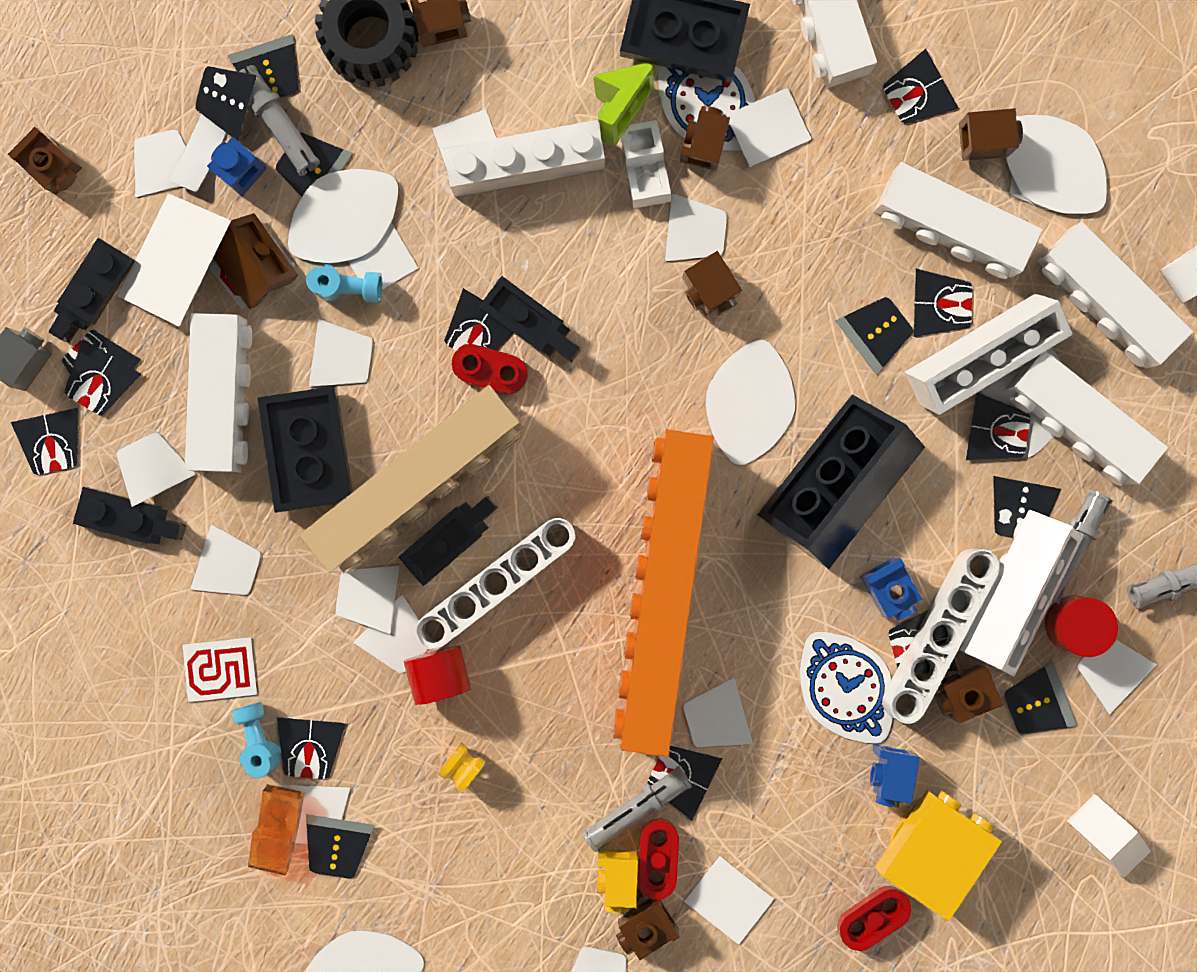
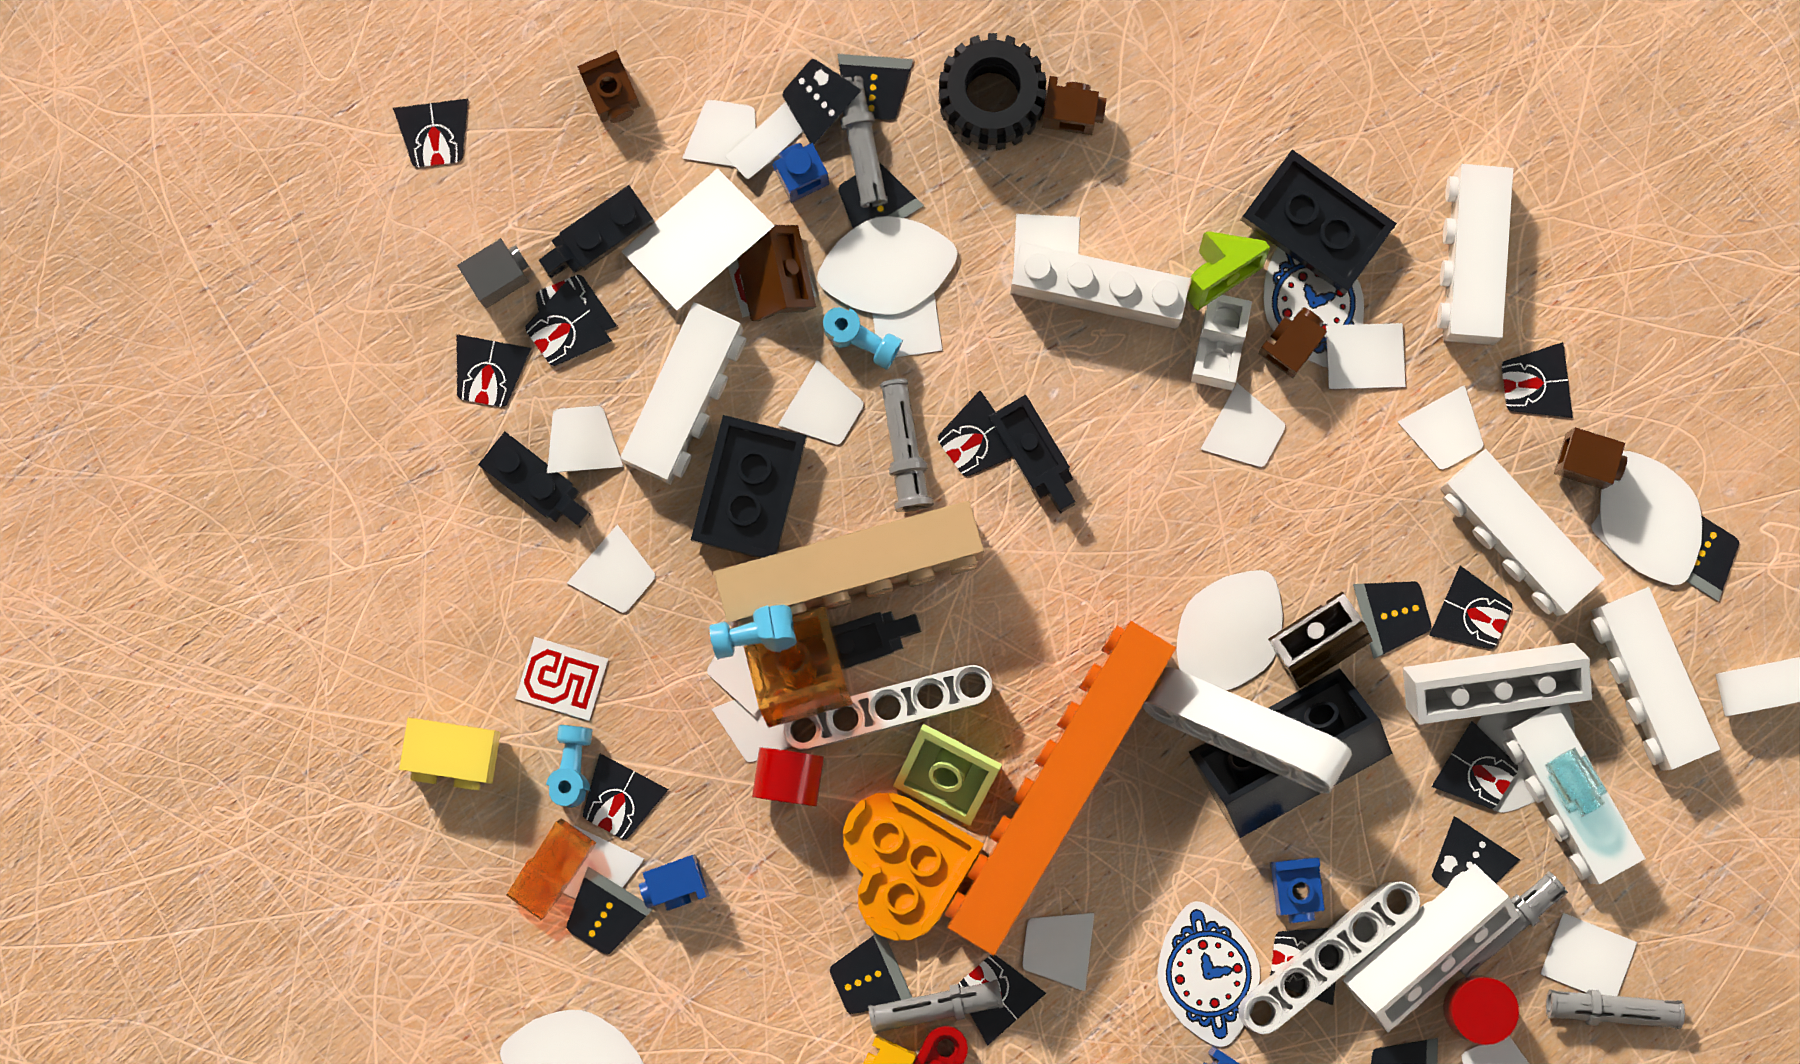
camera: 25 degrees right, 5 degrees down
yellow wheel [437,743,486,793] -> none
red plate [451,344,528,394] -> none
reddish brown brick [682,250,742,316] -> none
reddish brown brick [935,665,1003,723] -> none
none -> light yellow brick [399,717,501,791]
none -> blue brick [639,855,710,911]
none -> medium azure leg [709,605,796,659]
none -> clear orange brick [744,606,853,728]
none -> black sticker [830,933,912,1014]
none -> light orange plate [843,793,984,941]
none -> light grey pin [880,378,934,512]
none -> yellowish green slope [893,724,1002,826]
none -> white beam [1142,667,1352,794]
none -> dark brown brick [1268,592,1373,688]
none -> white sticker [1398,385,1483,469]
none -> white sticker [1540,913,1637,996]
none -> clear light blue brick [1544,747,1607,817]
none -> black sticker [1686,516,1739,602]

